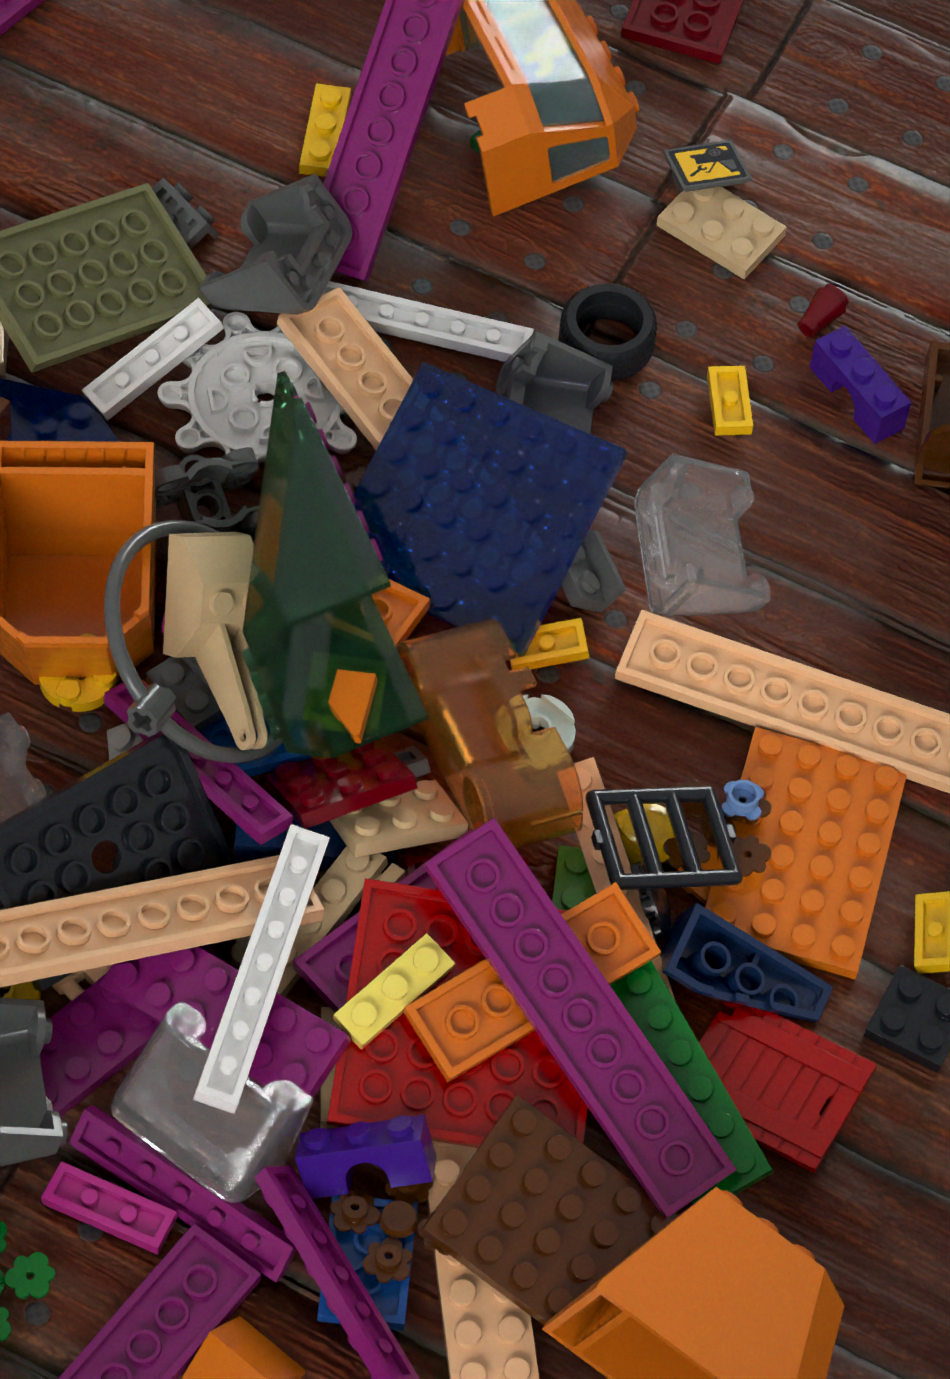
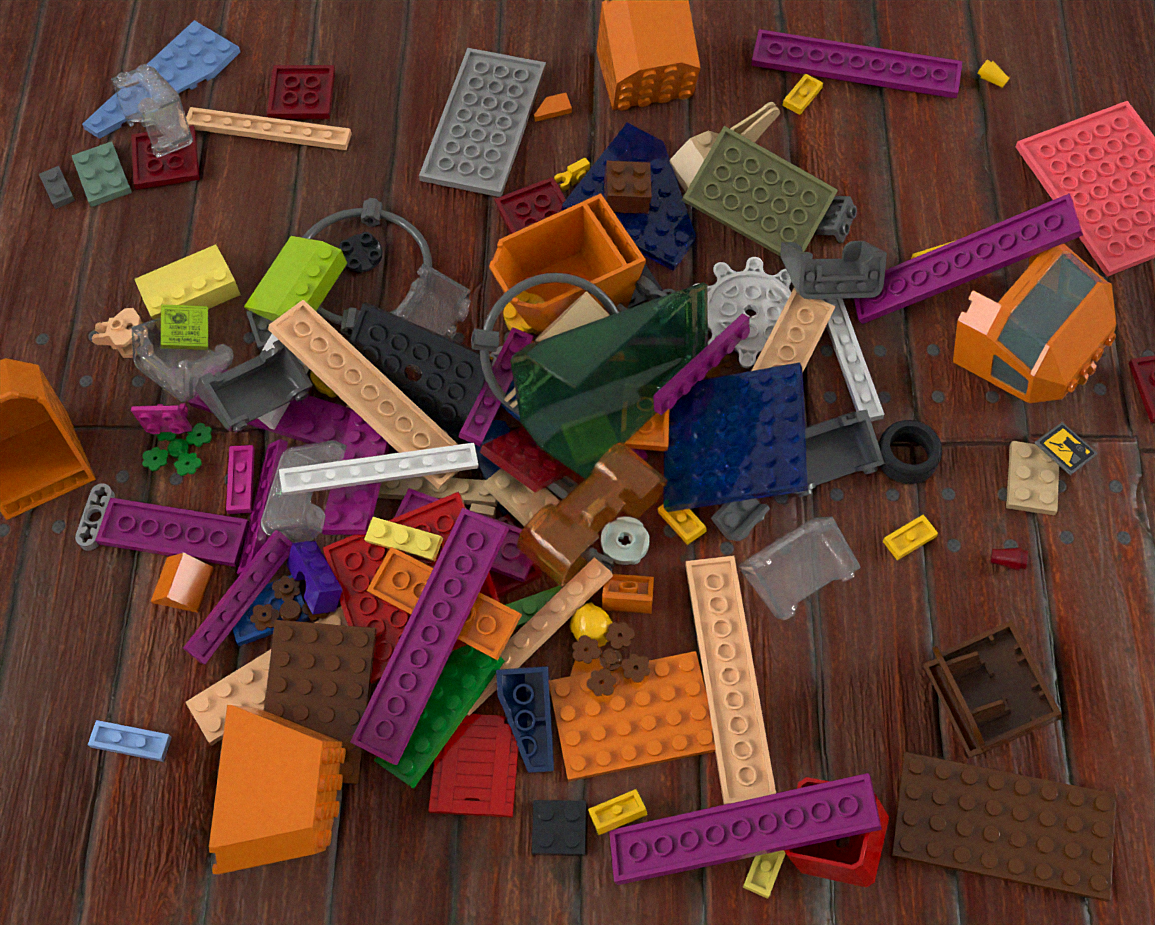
camera: 70 degrees right, 5 degrees up
white plate [82,298,224,421] -> none
orange tile [328,669,378,743] -> none
black bar [585,786,743,890] -> none
black dish [630,861,671,941] -> none
medium blue plate [721,780,764,820] -> none
dark purple arch [810,326,911,444] -> none
none -> orange slope [602,574,654,614]

